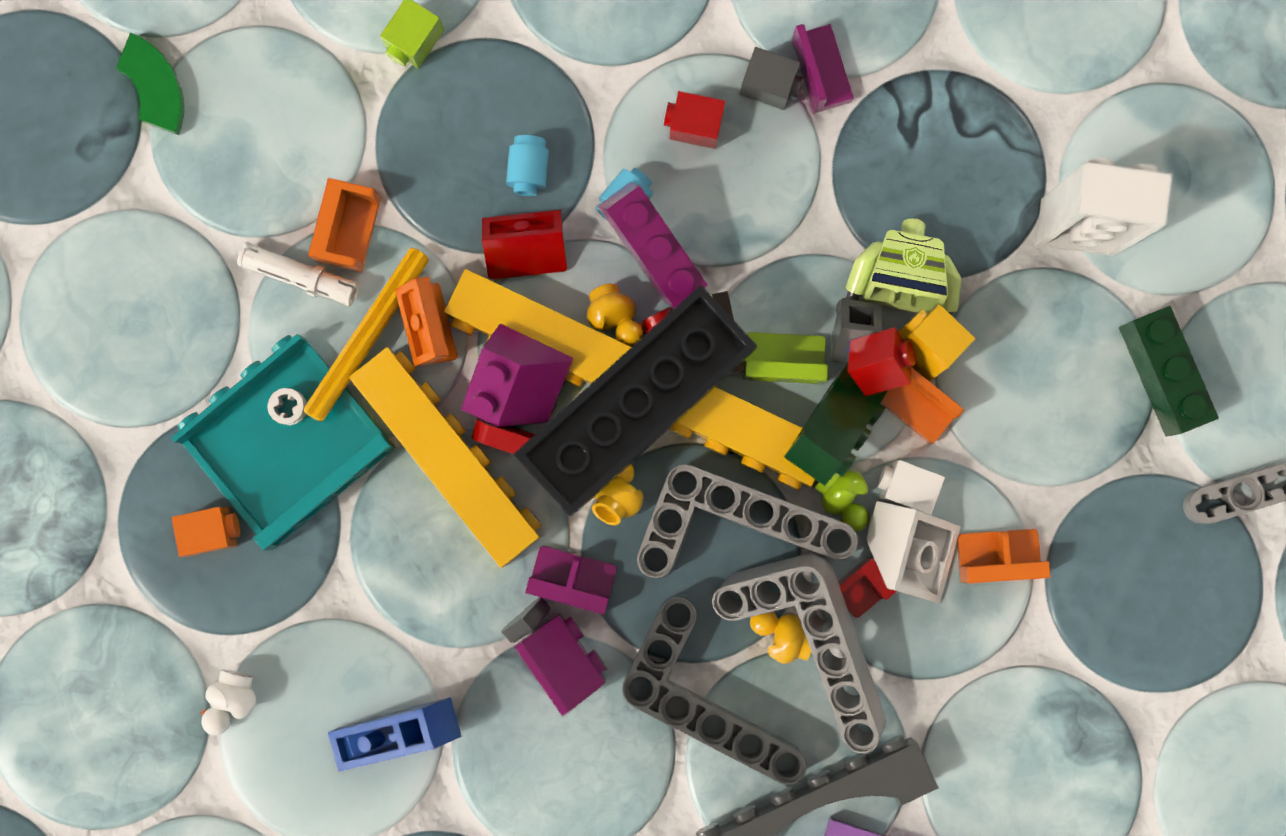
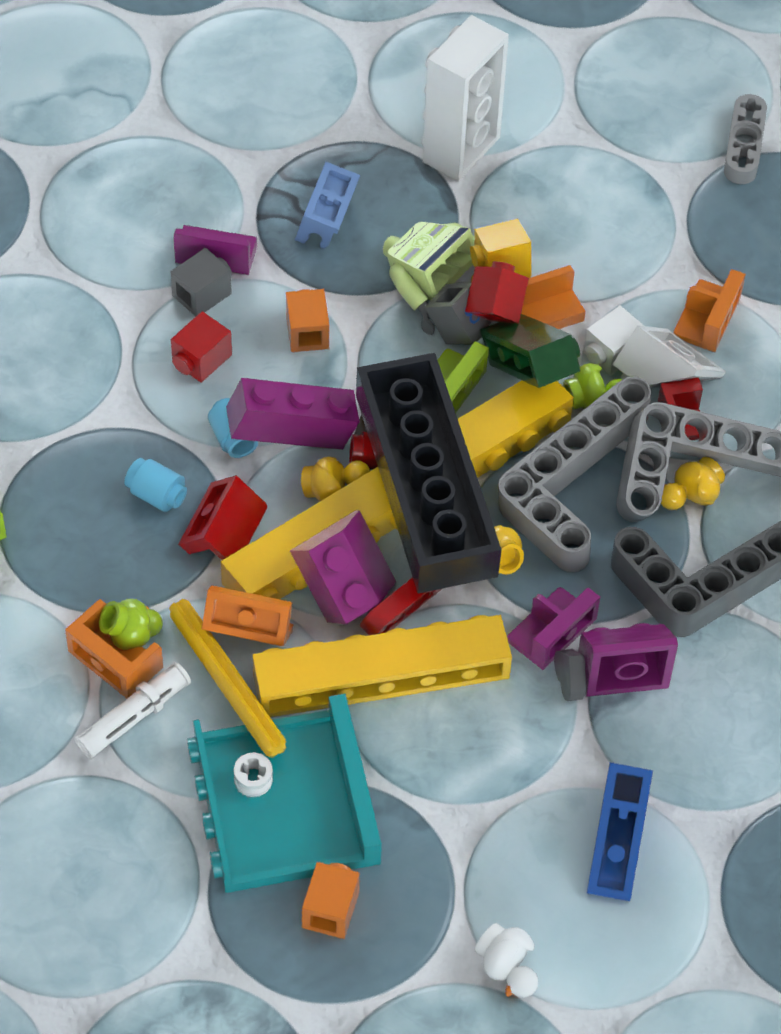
camera: 65 degrees left, 30 degrees down
dark green brick [1118,306,1219,437] -> none
none -> lime animal [99,598,163,650]
none -> orange brick [286,289,329,352]
none -> medium blue hinge [295,162,360,248]

